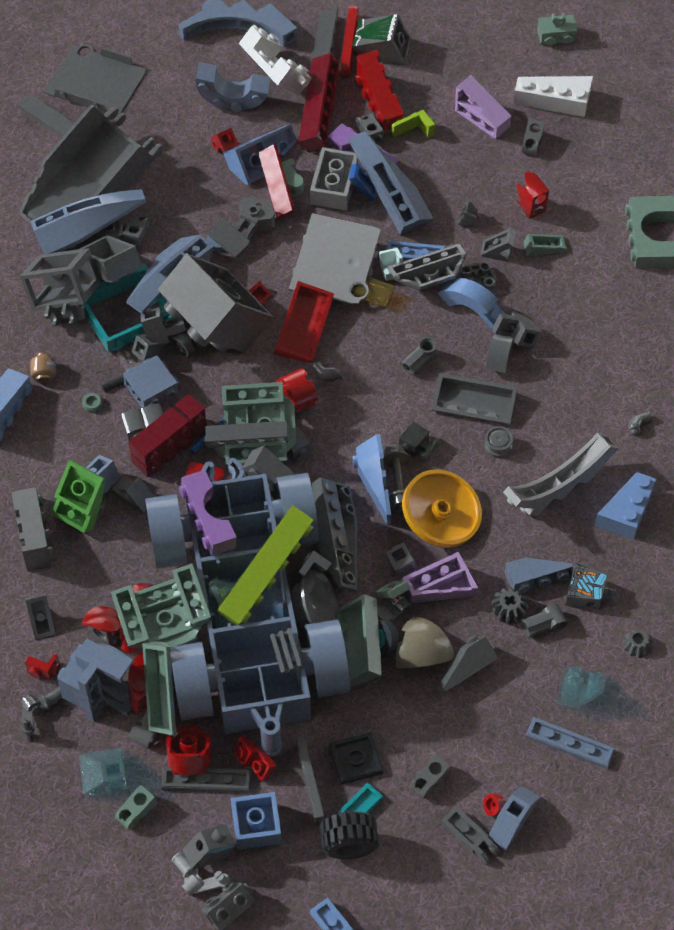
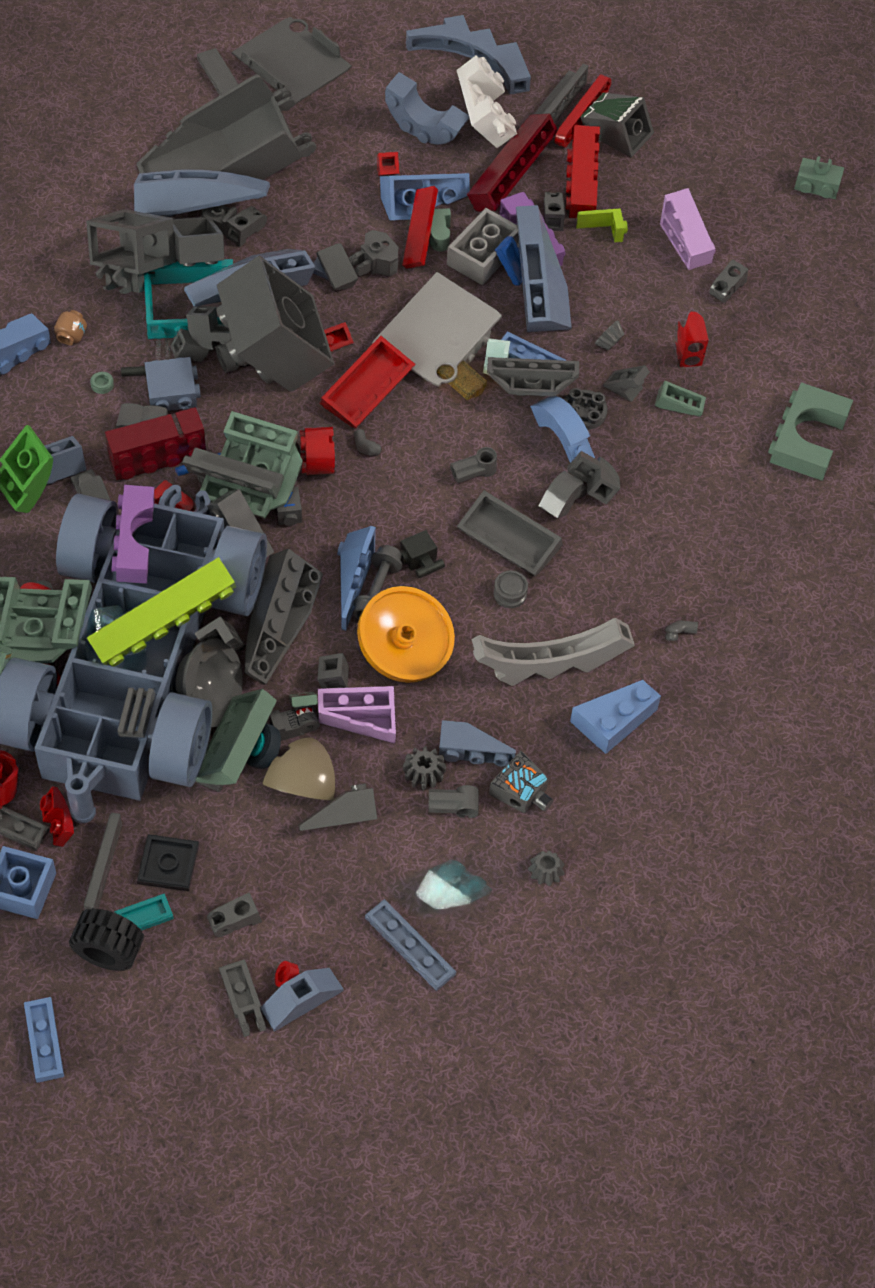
camera: 20 degrees right, 0 degrees up
white wedge [513,76,593,117] -> none

